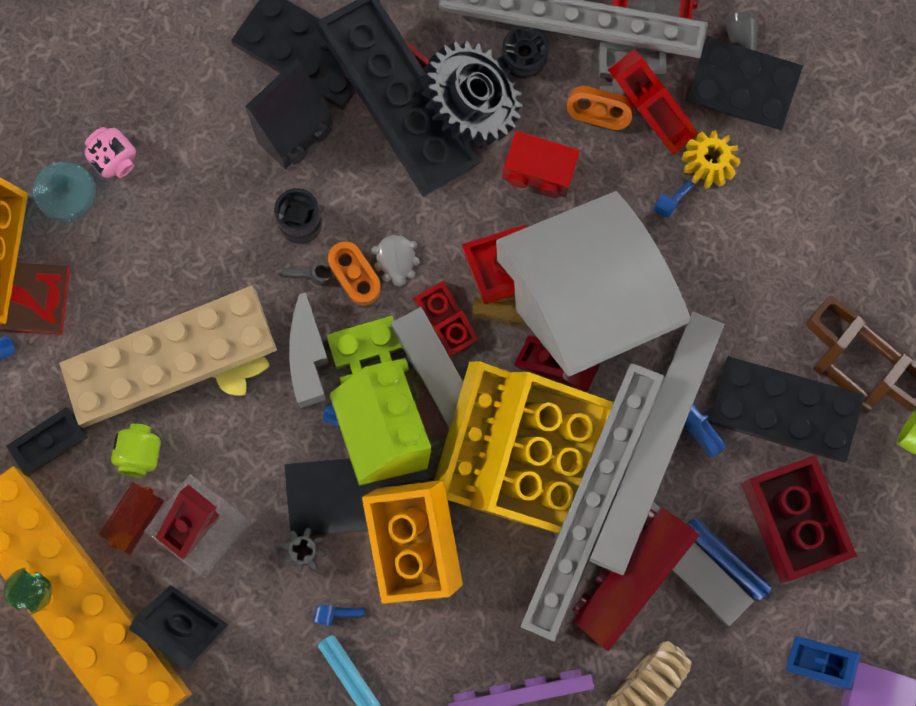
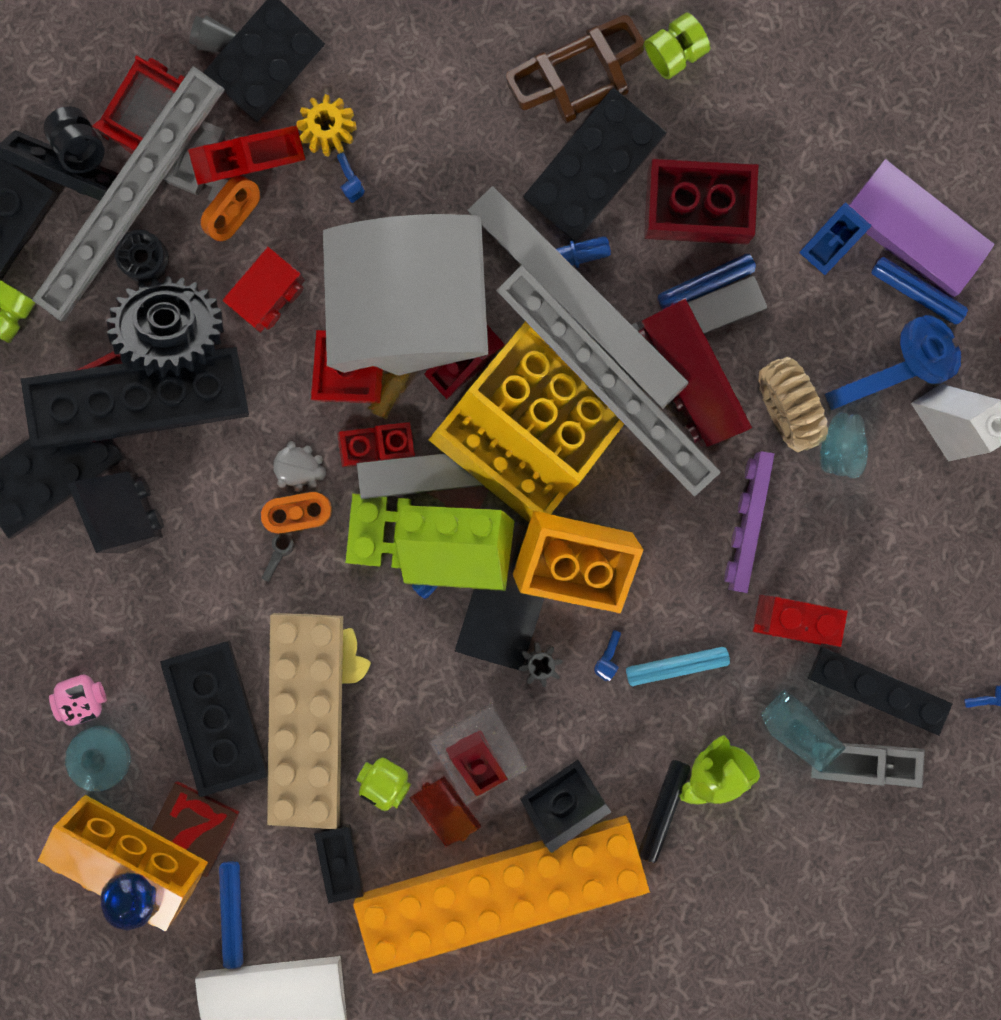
camera: 65 degrees left, 10 degrees up
clear green piece [4,568,52,614] -> none
black wheel [274,188,323,244] -> none
light grey slope [289,293,329,409] -> none
none -> black plate [160,640,268,798]

